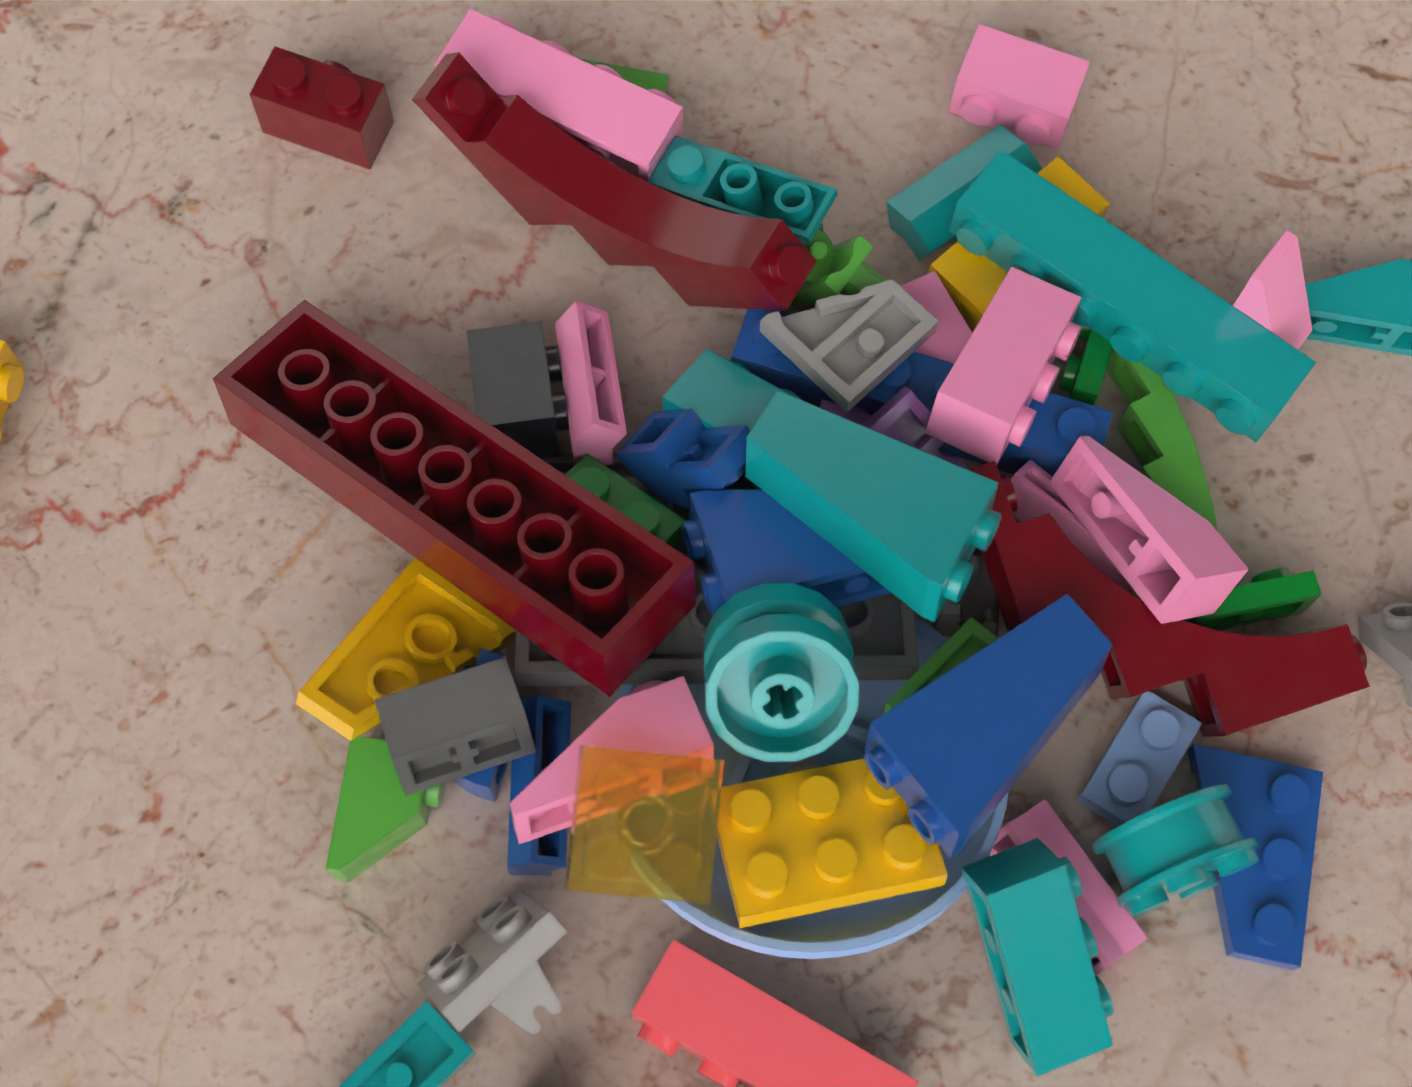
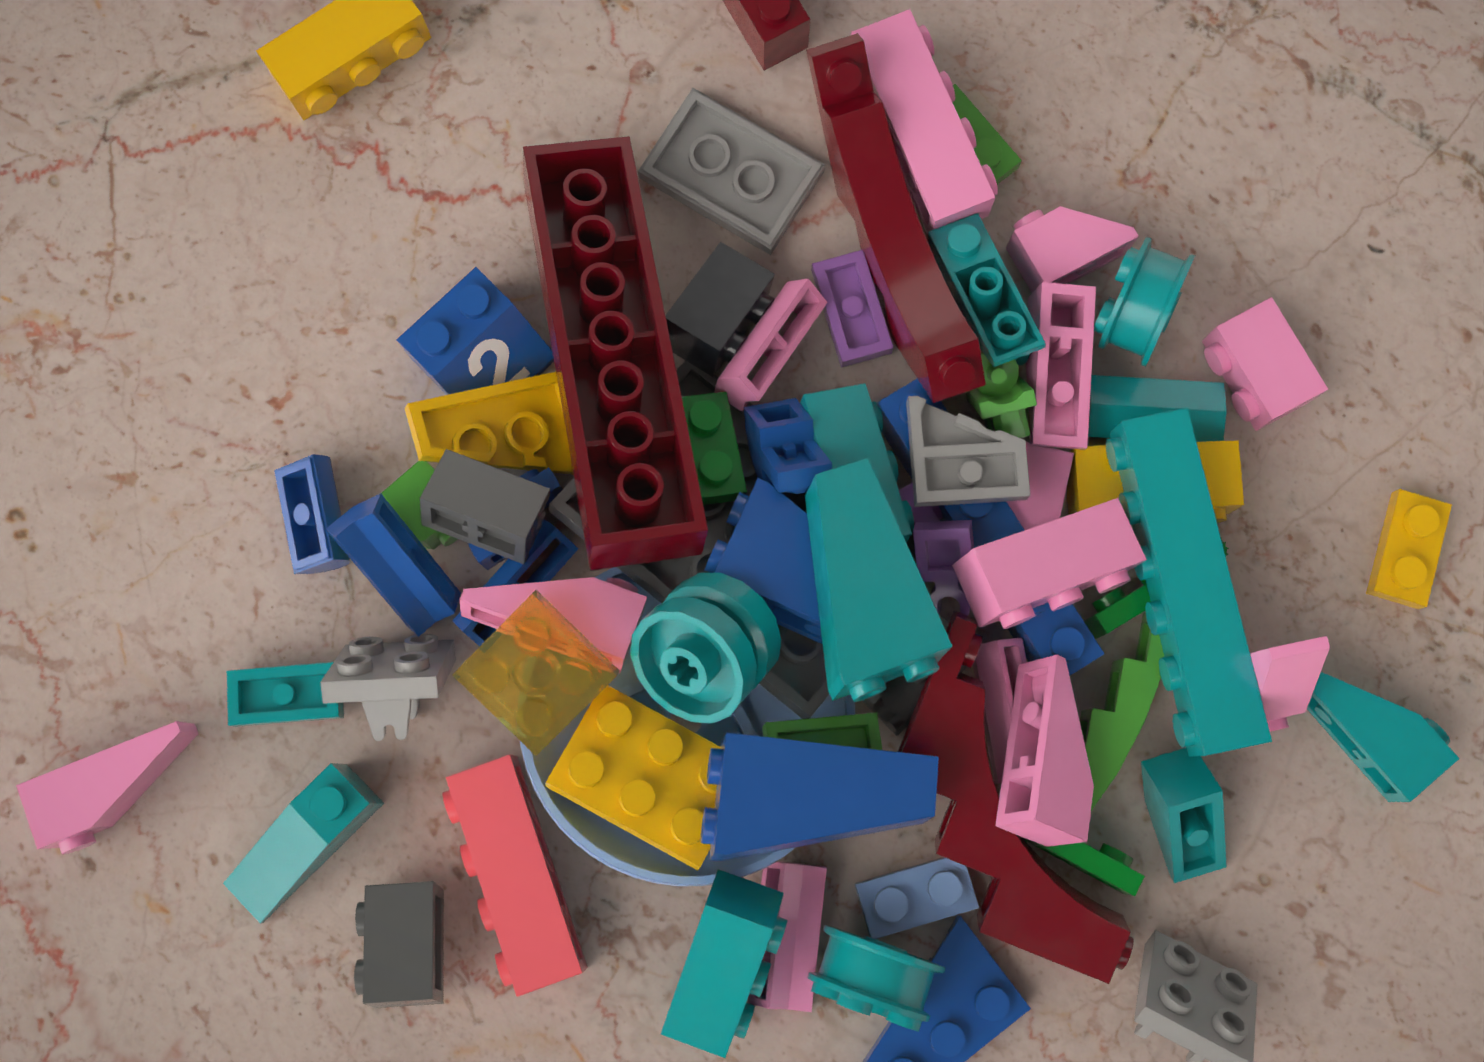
camera: 45 degrees right, 10 degrees up
none -> blue brick [274,454,351,574]
none -> blue piece [326,493,461,637]
none -> blue slope [396,267,554,395]
none -> light grey tile [638,88,825,255]
none -> medium lavender plate [811,249,893,368]
none -> bright pink slope [1006,206,1139,293]
none -> bright pink slope [1026,282,1096,450]
none -> teal wheel [1094,237,1196,367]
none -> teal slope [1141,748,1227,883]
none -> yellow plate [1366,489,1452,609]

